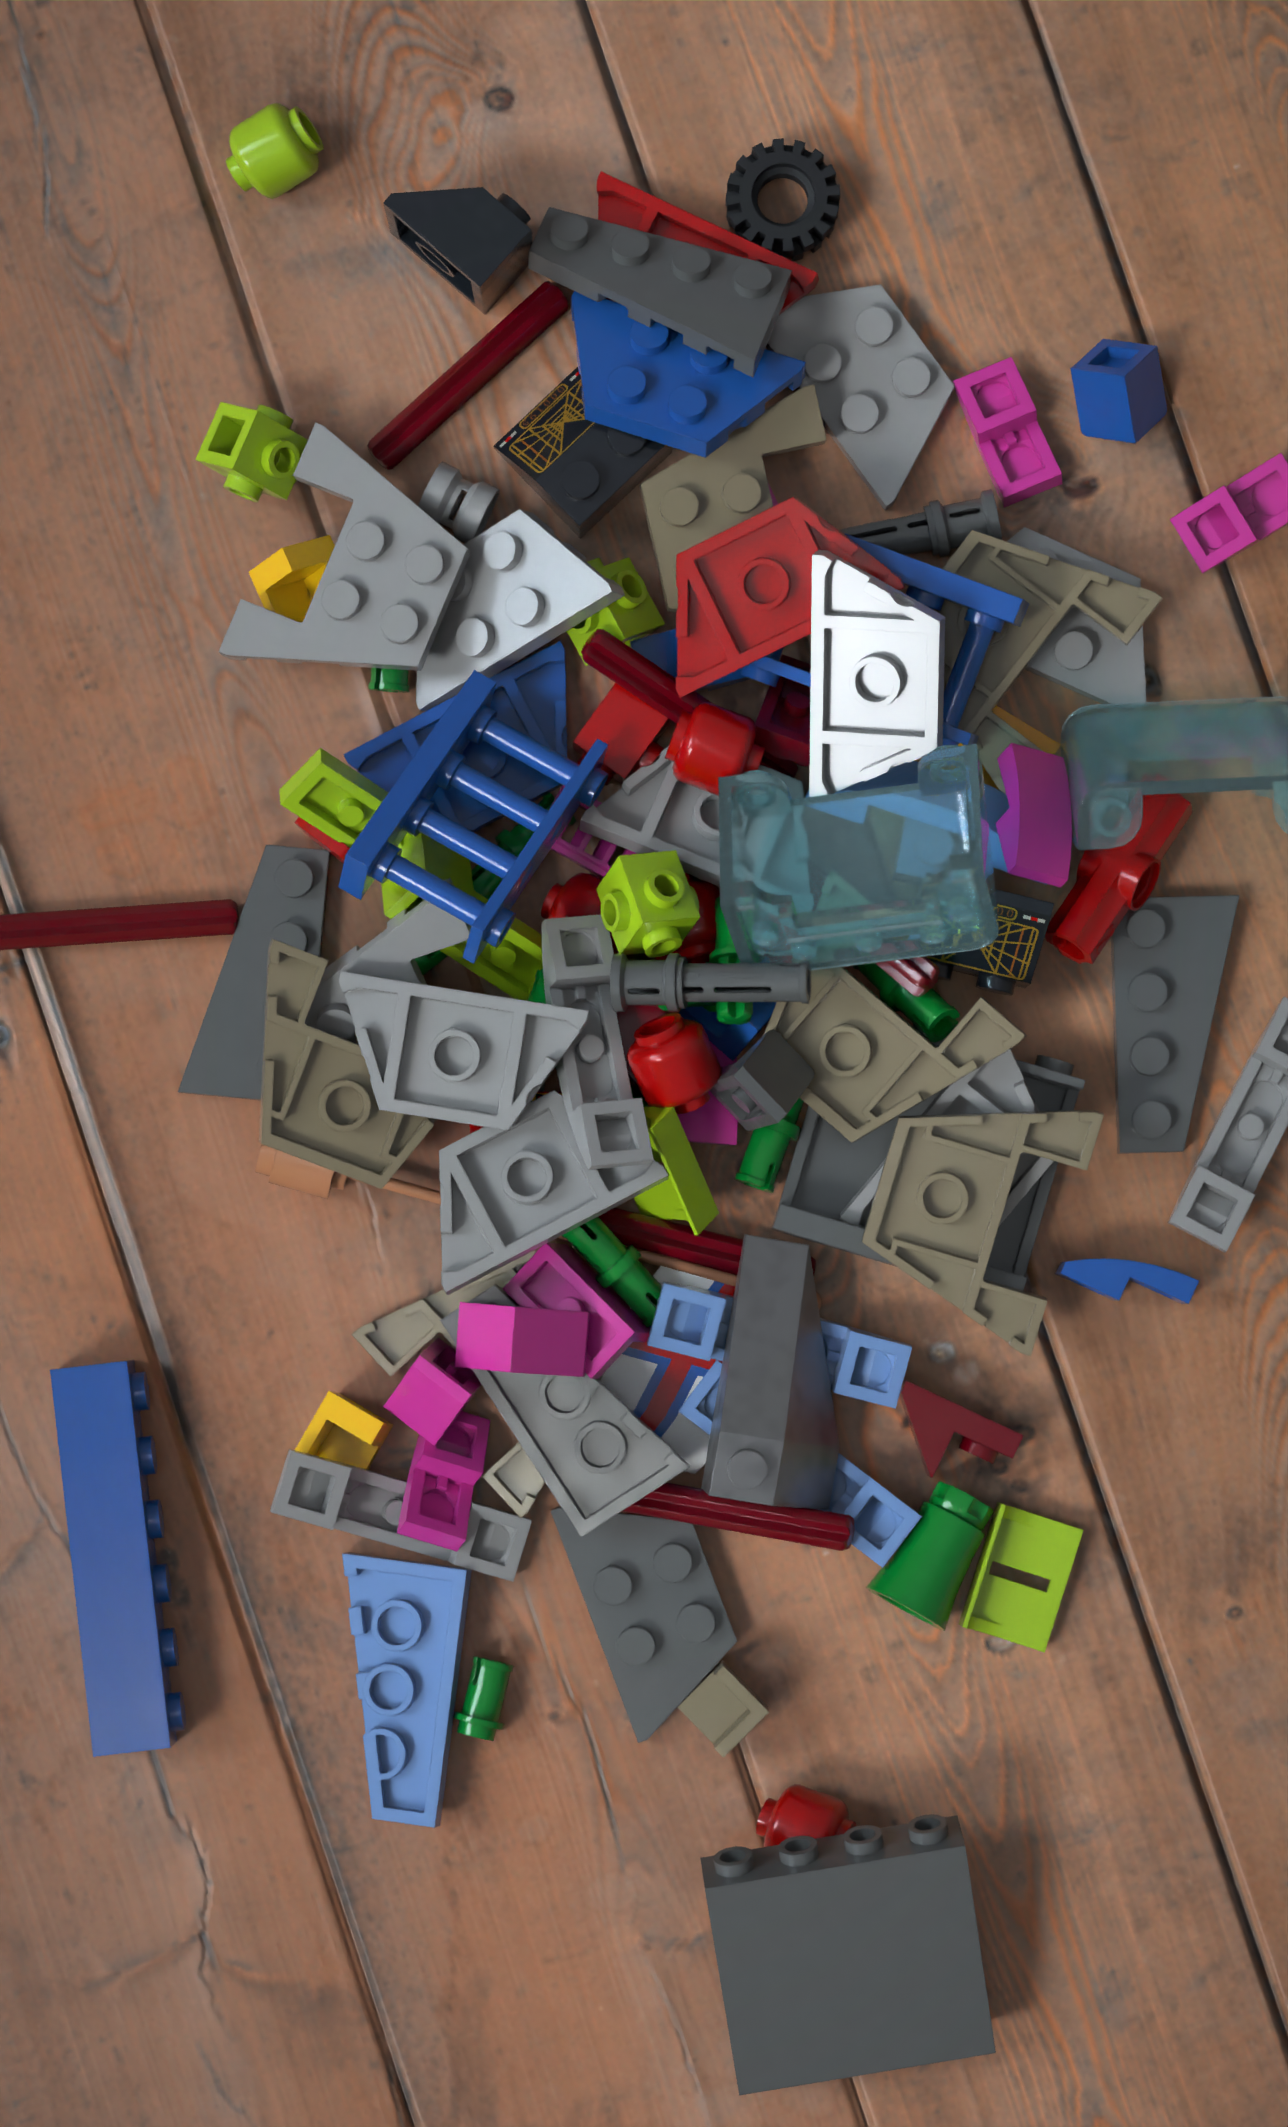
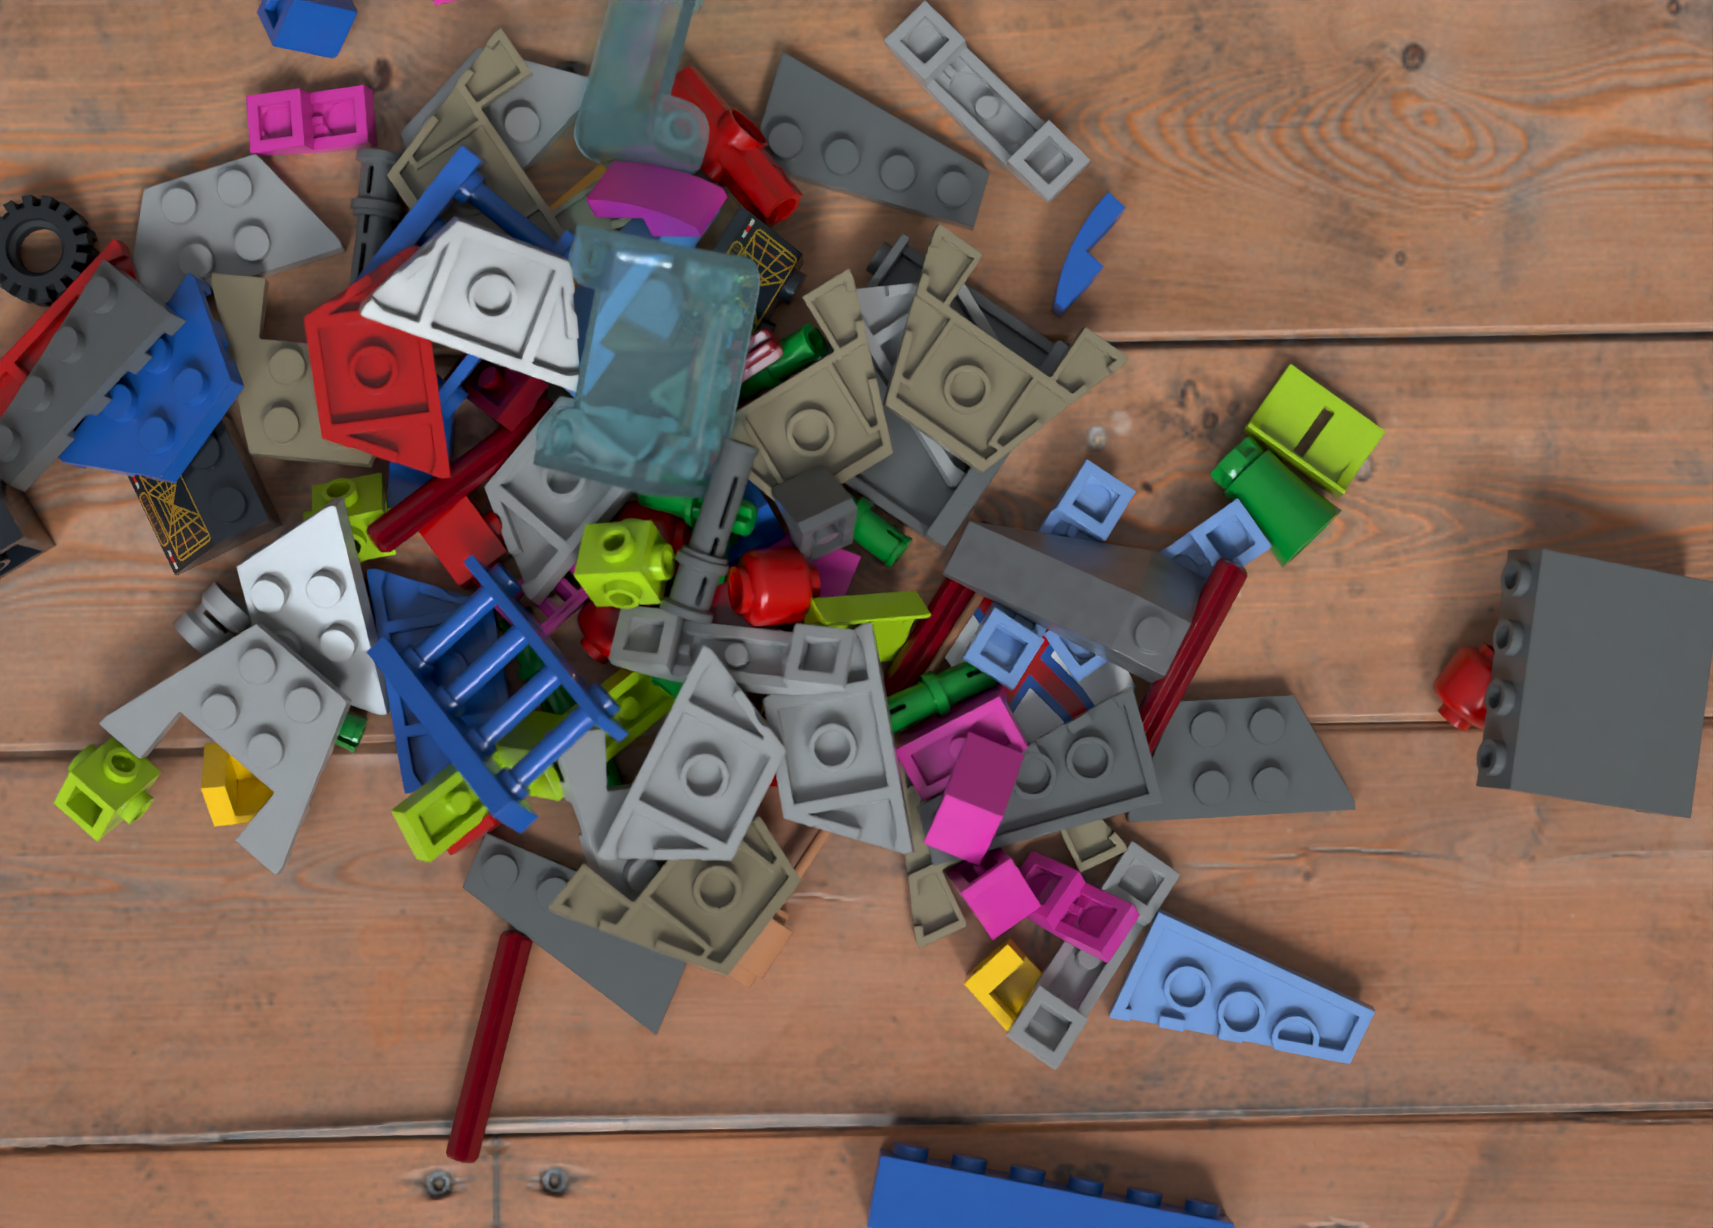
camera: 80 degrees left, 0 degrees up
dark red axle [367,281,569,470] -> none
green pin [453,1656,514,1741] -> none
red head [665,702,765,797] -> none
dark tan panel [677,1660,769,1757] -> none
dark red slope [899,1380,1024,1478] -> none

